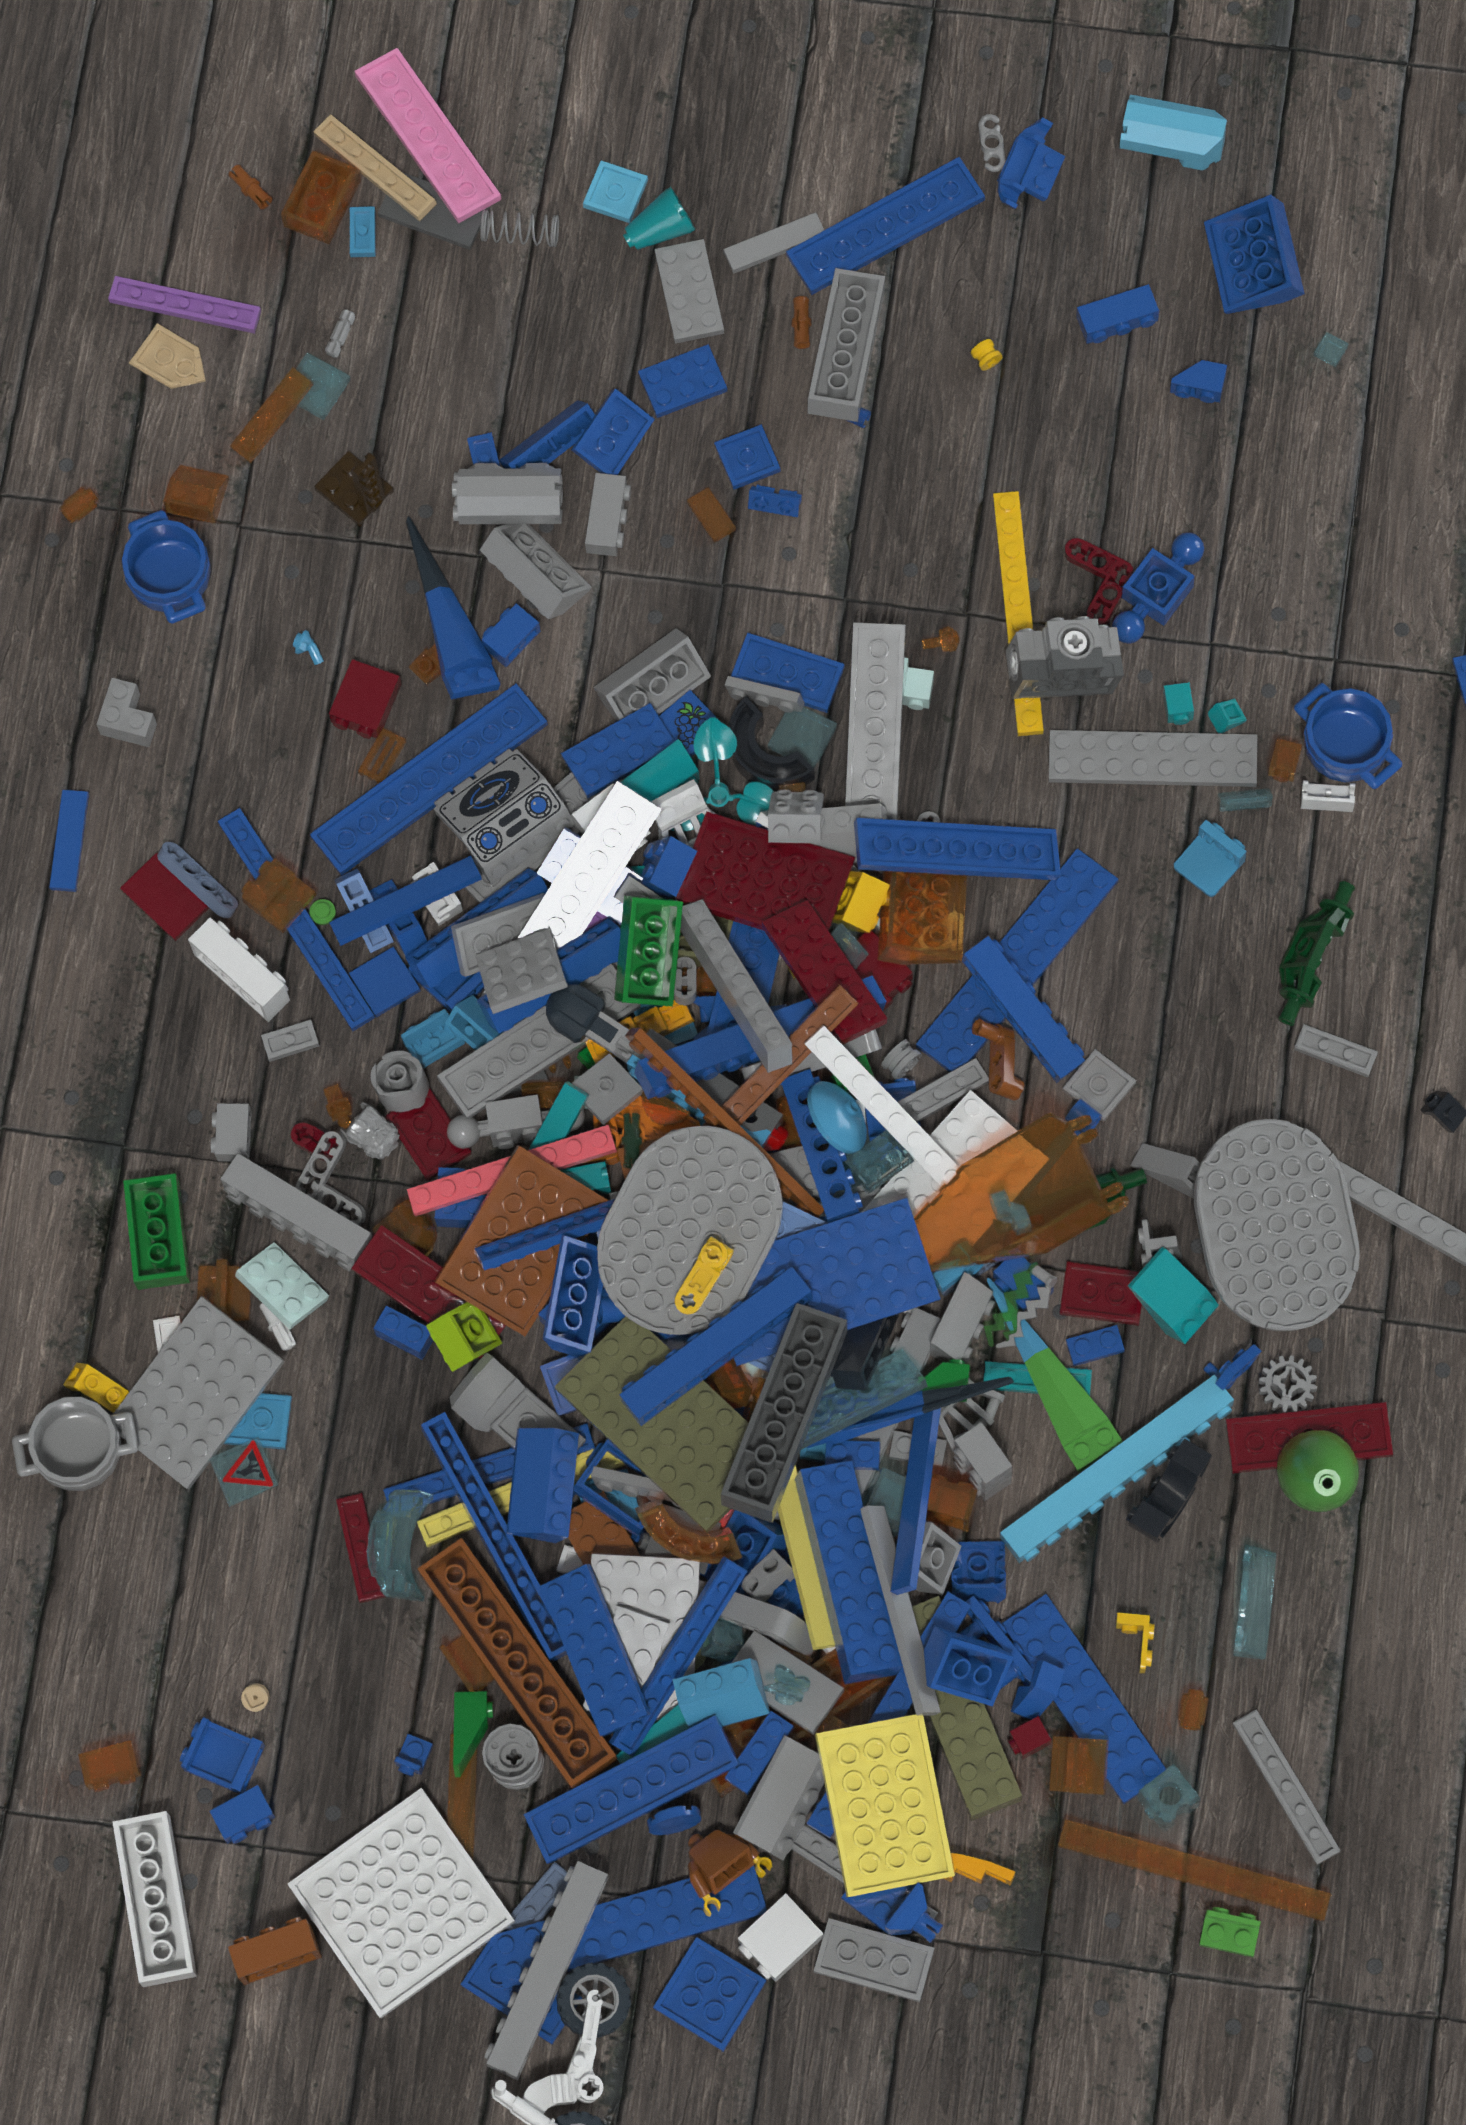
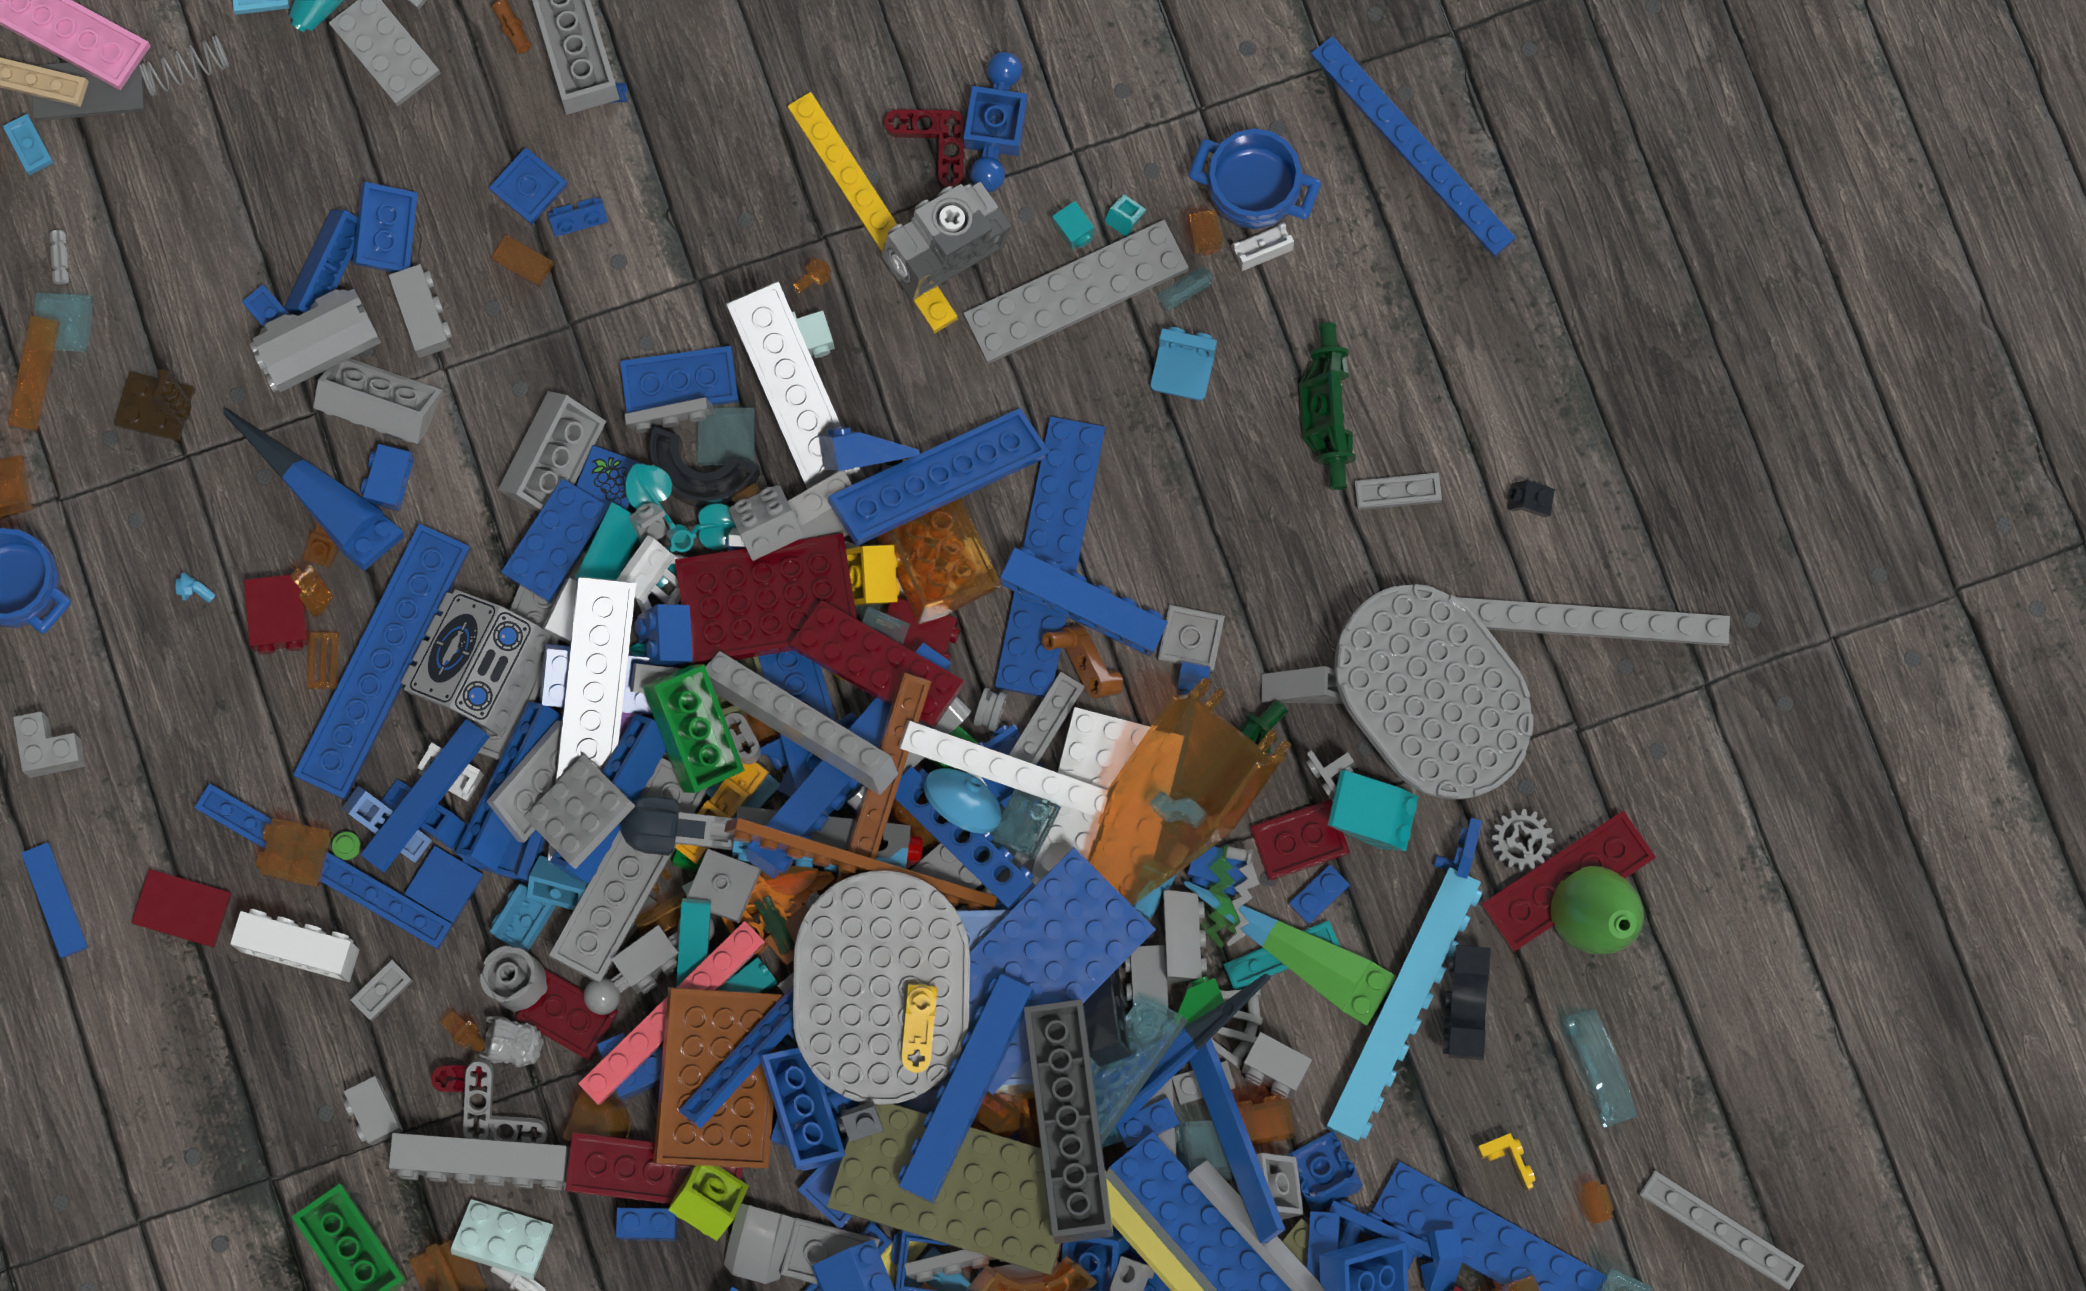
camera: 30 degrees left, 5 degrees up
sand blue beam [157,842,238,918] -> none
blue plate [638,344,727,418] -> none
none -> clear orange plate [291,565,333,617]
none -> light grey bracket [628,502,668,544]
none -> blue slope [819,427,920,471]
none -> bracket [836,1101,883,1142]

